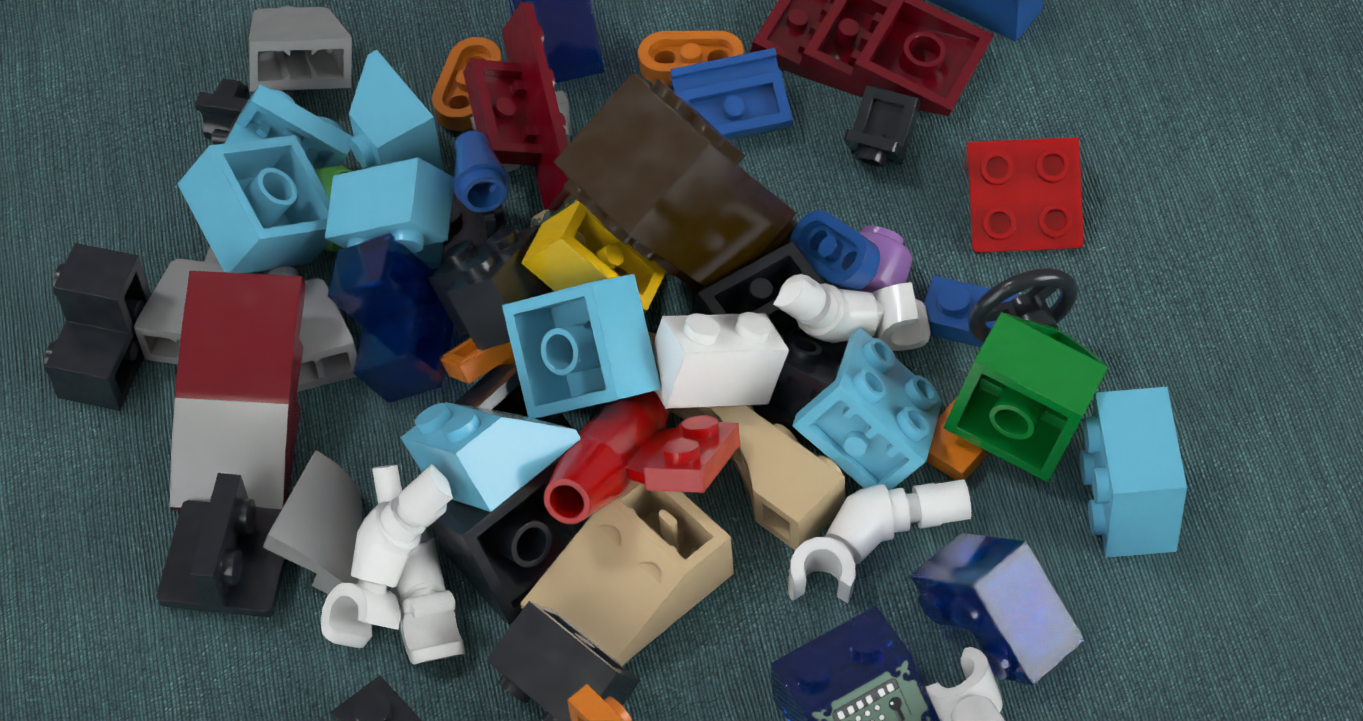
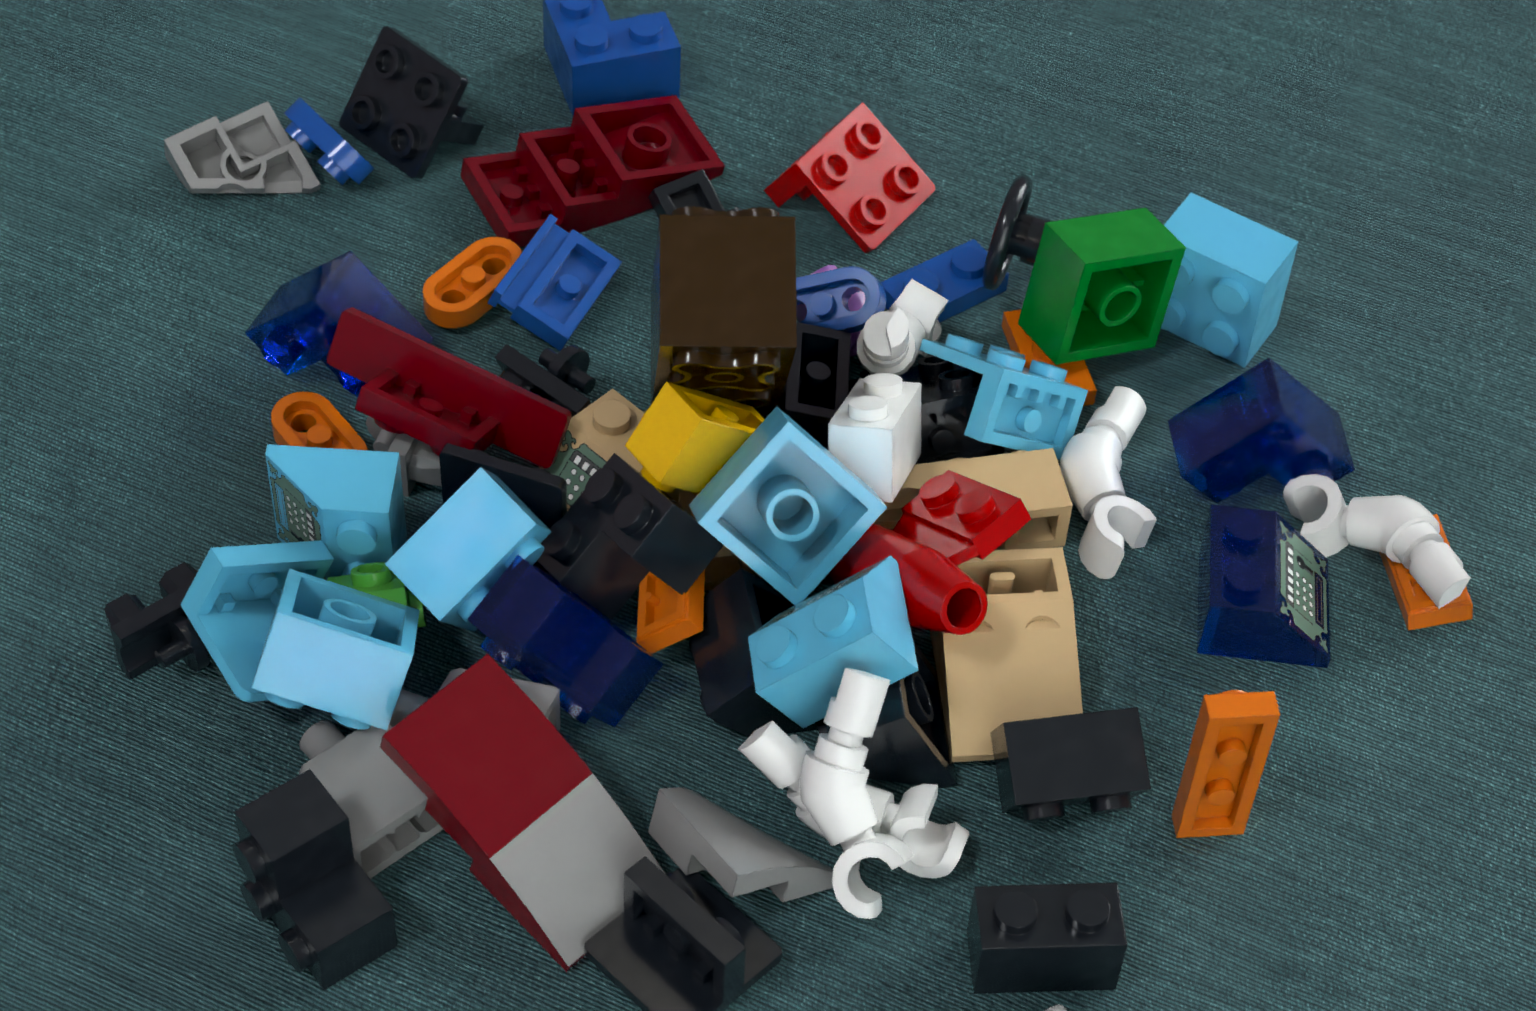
camera: 60 degrees left, 5 degrees down
light grey torso [249,6,352,91] -> none
blue cone [454,131,510,212] -> none

